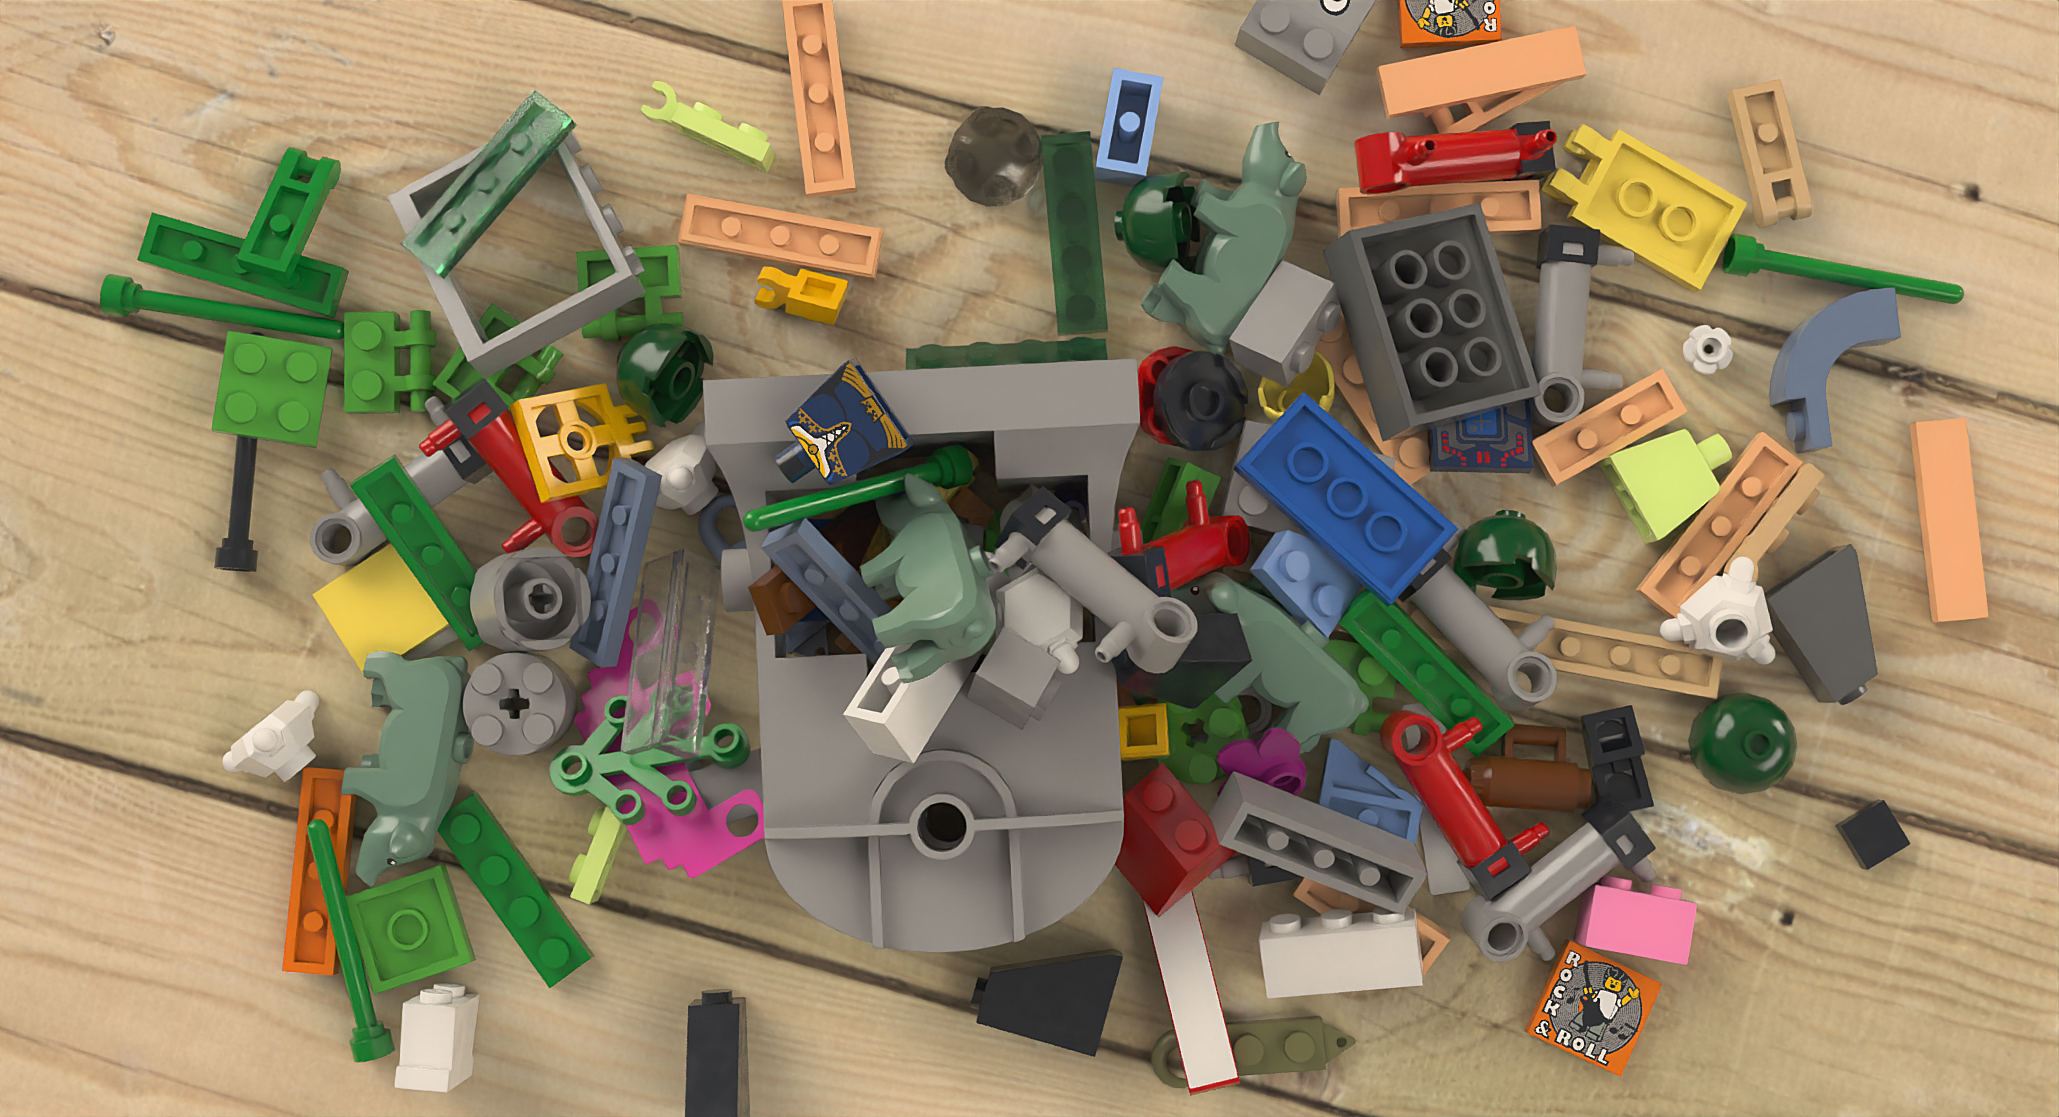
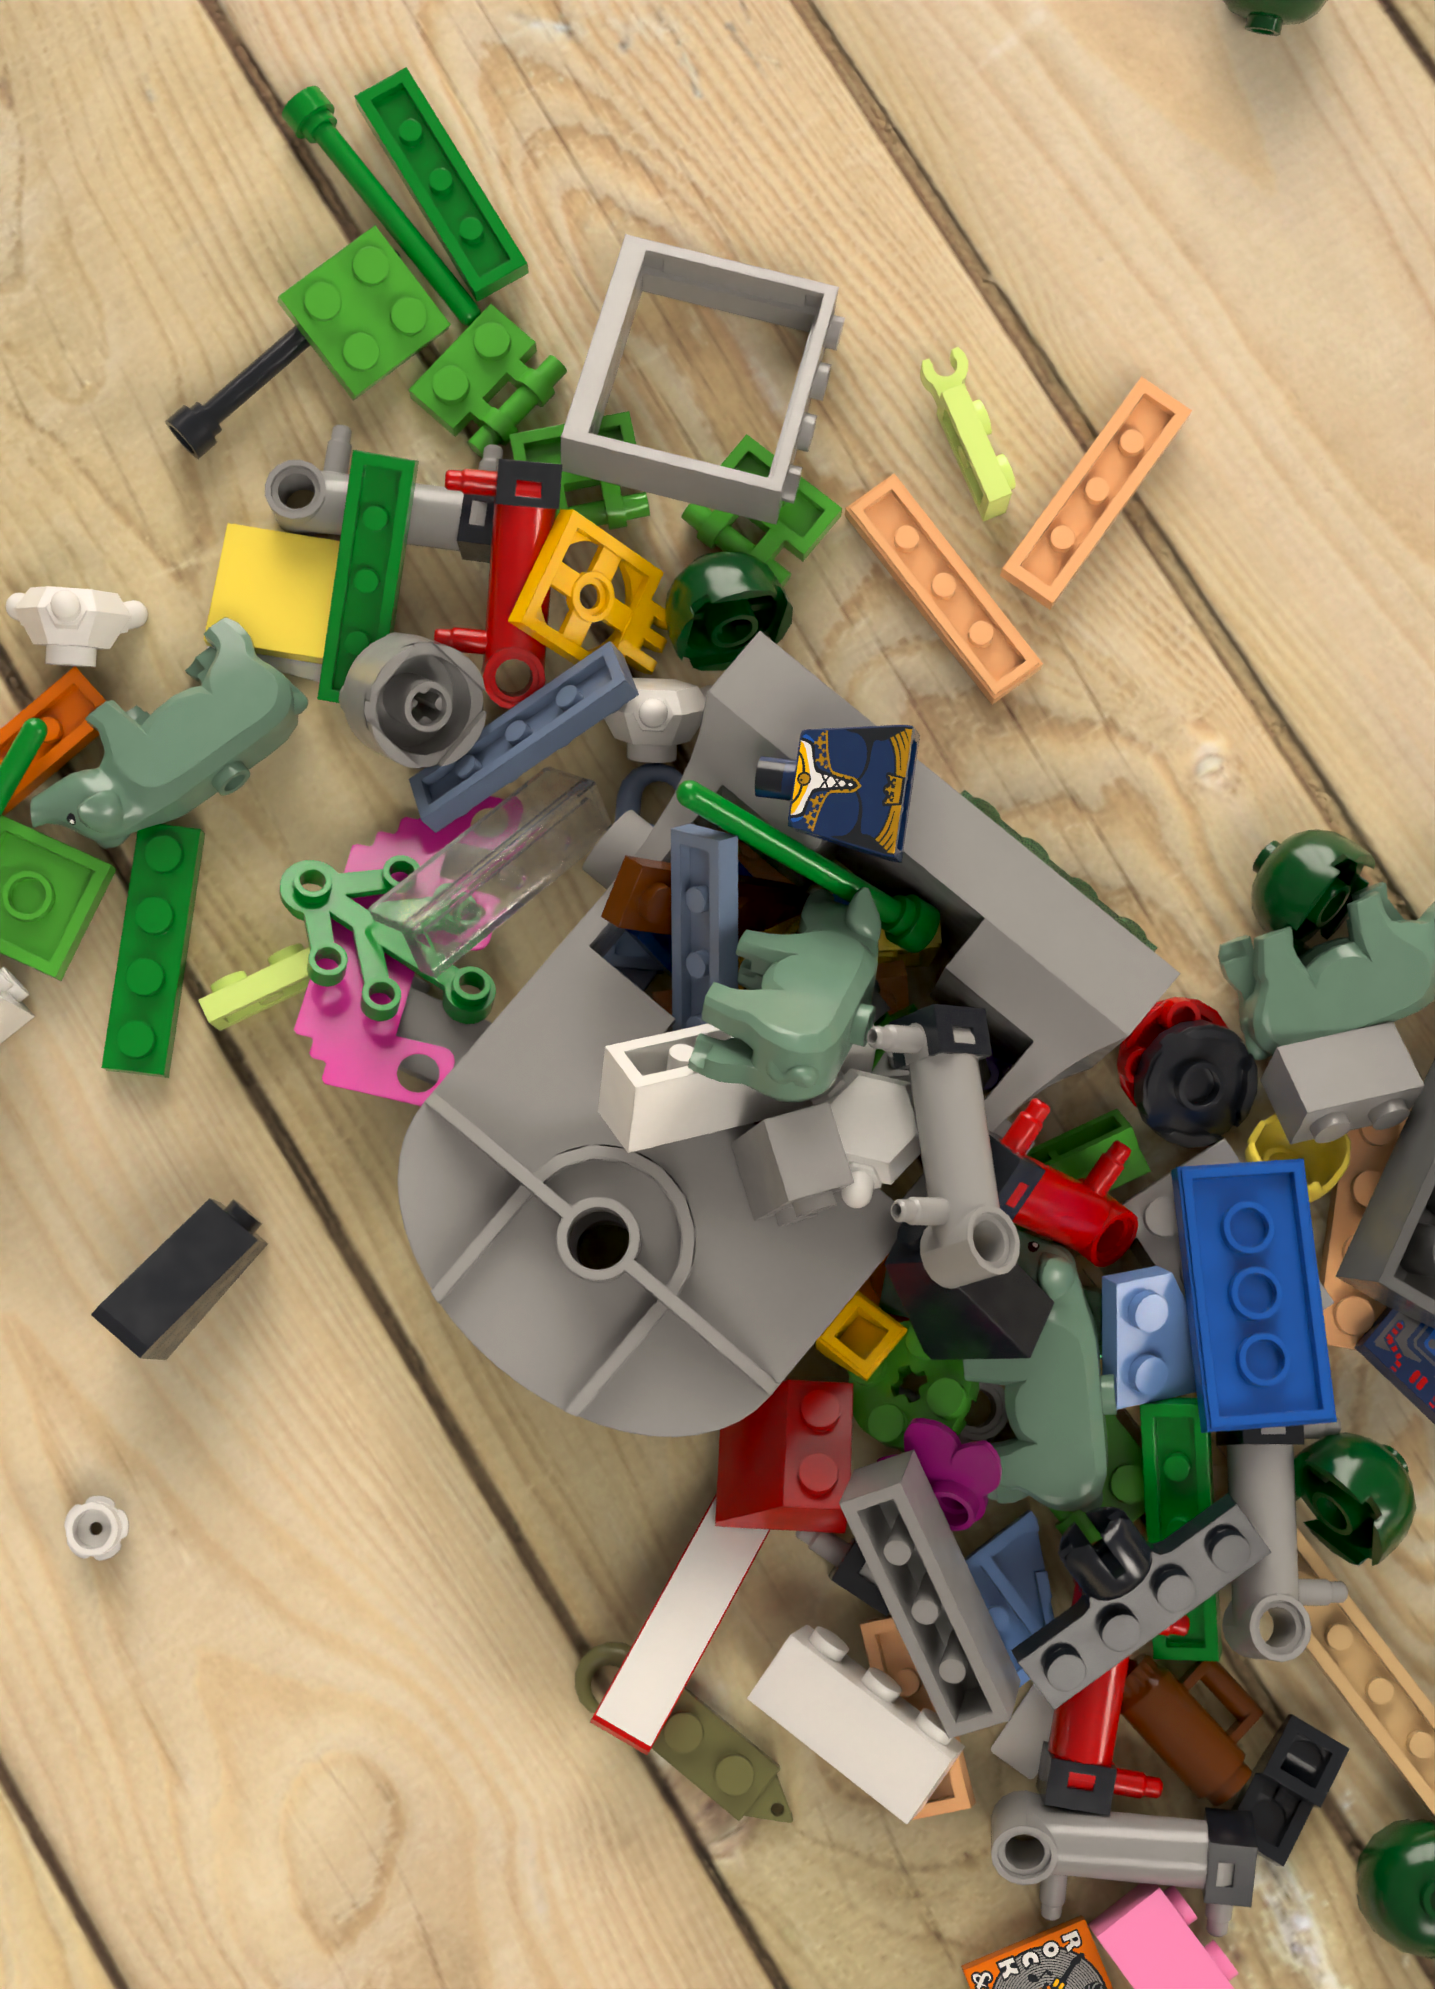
camera: 40 degrees right, 5 degrees down
green plate [236,147,341,282] -> none
clear green plate [401,90,577,279] -> none
light grey brick [463,653,577,756] -> none
yellow plate [754,267,849,325] -> none
clear smoke dish [945,106,1043,207] -> none
black slope [970,949,1123,1057] -> none
clear green plate [1040,131,1108,336] -> none
light blue brick [1094,68,1164,187] -> none
none -> plate [1011,1493,1272,1710]

